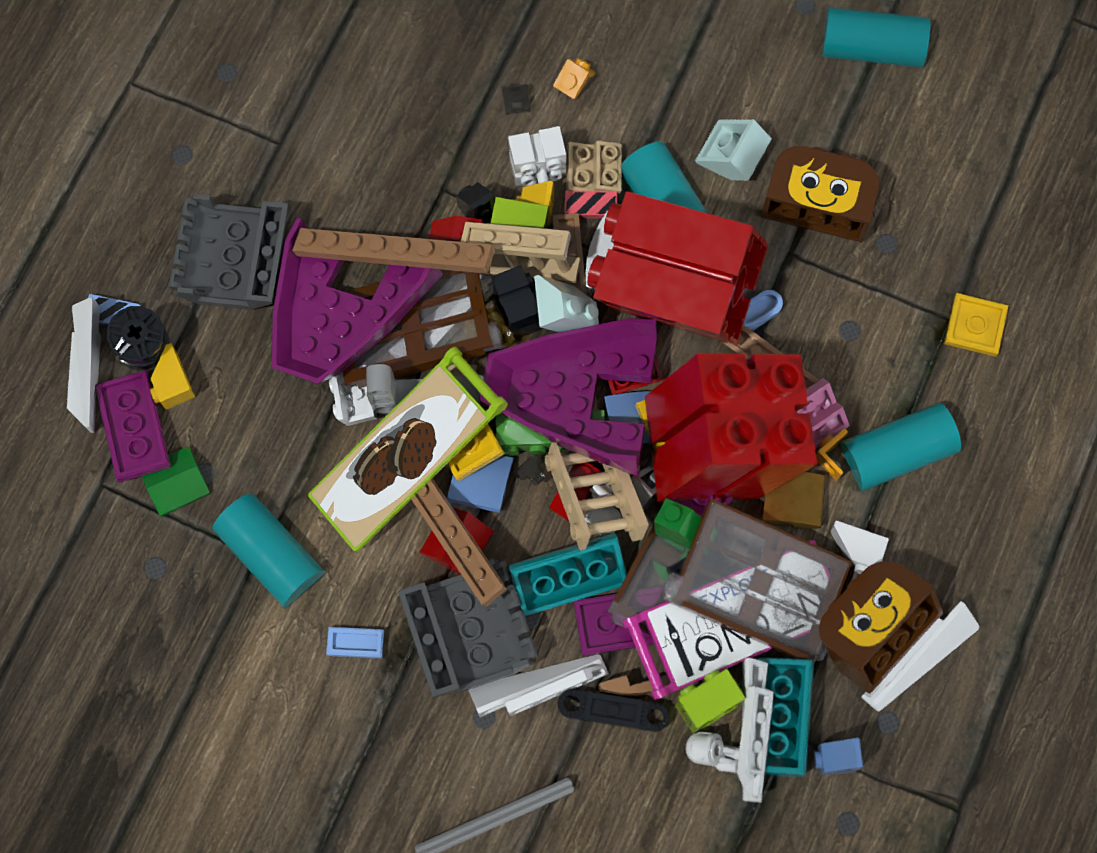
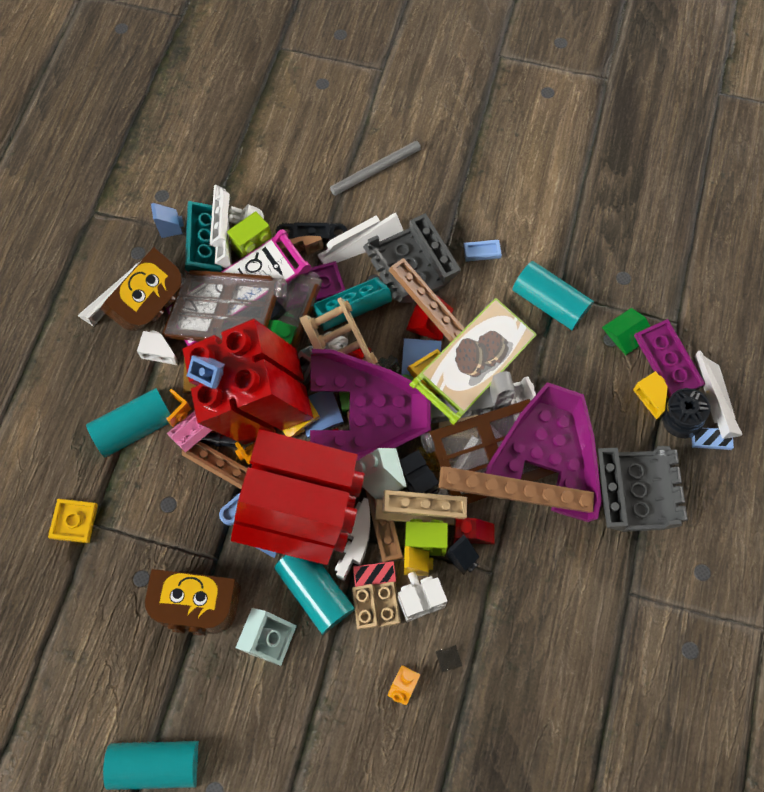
camera: 170 degrees right, 5 degrees down
none -> medium blue slope [187,356,225,389]

